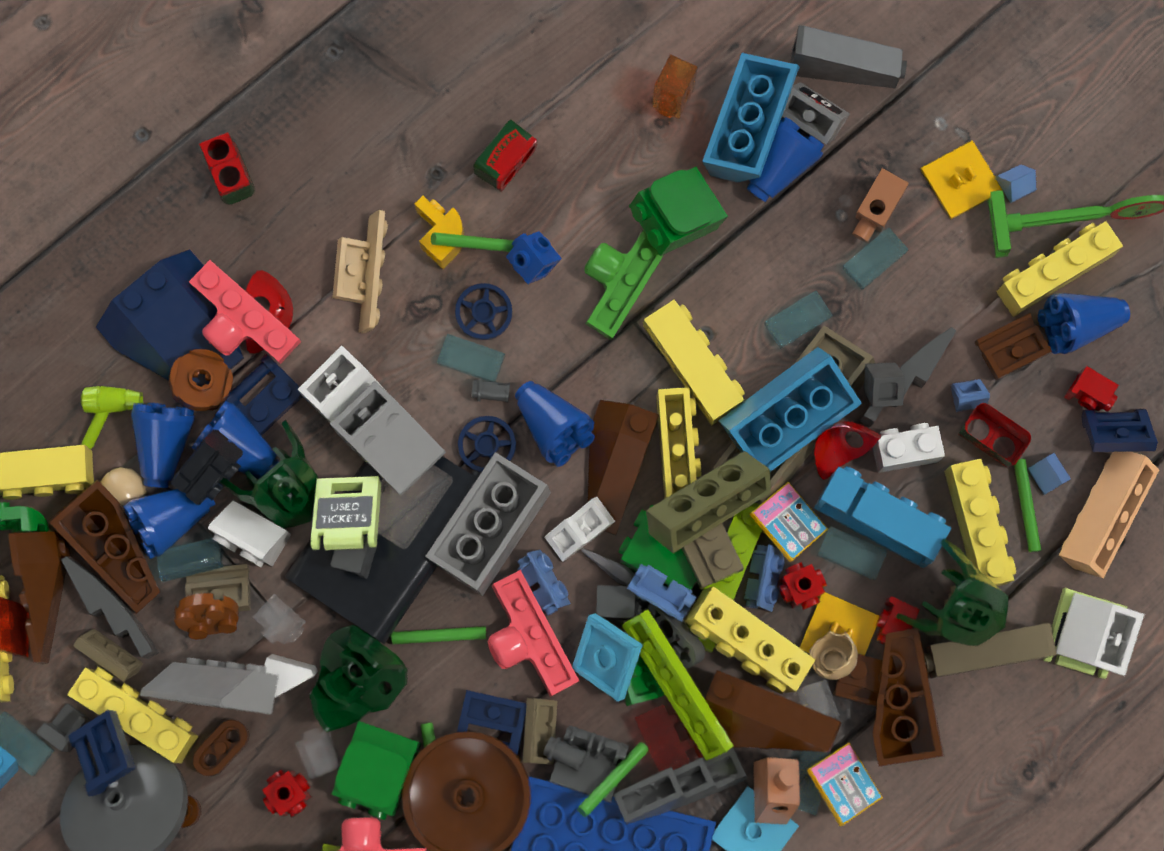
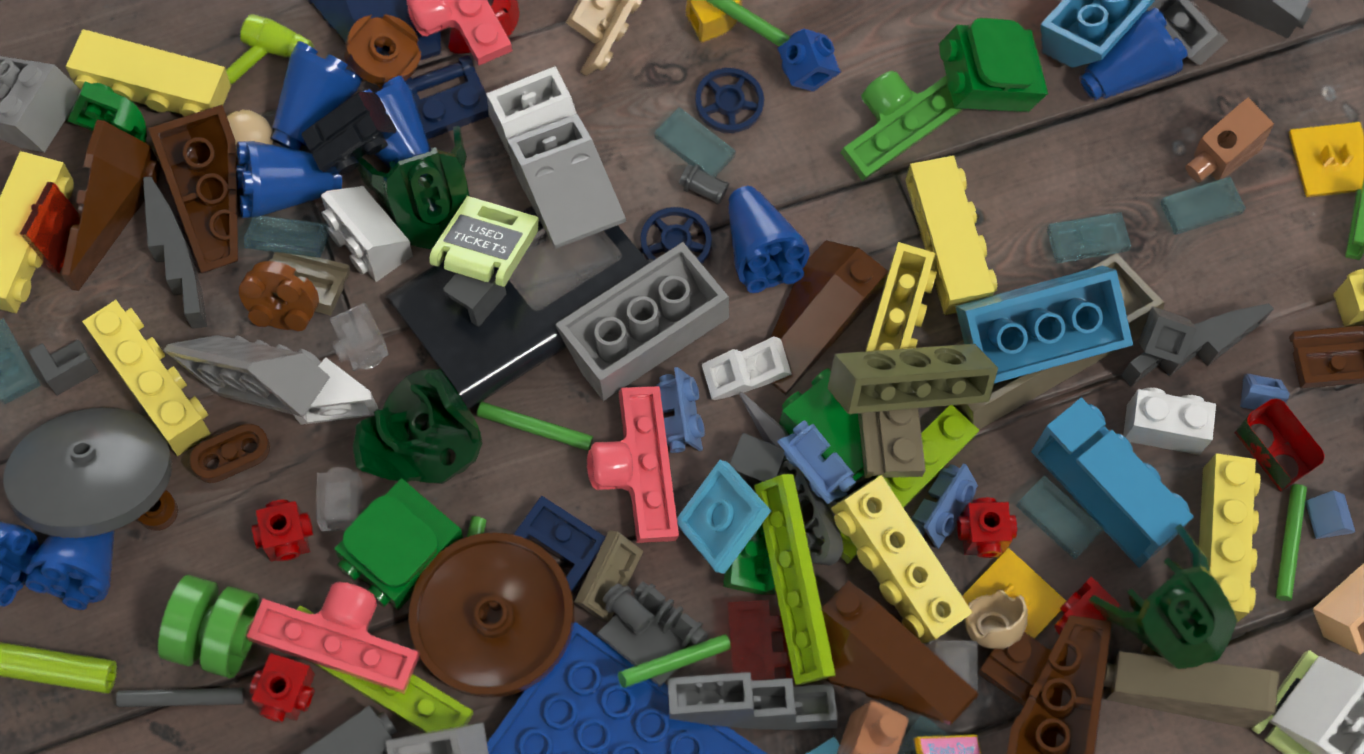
camera: 15 degrees right, 10 degrees down
dark blue plate [68,710,136,796] -> none
dark tan plate [73,629,143,682] -> none
piece [749,482,828,562] -> none
red piece [814,421,881,480] -> none

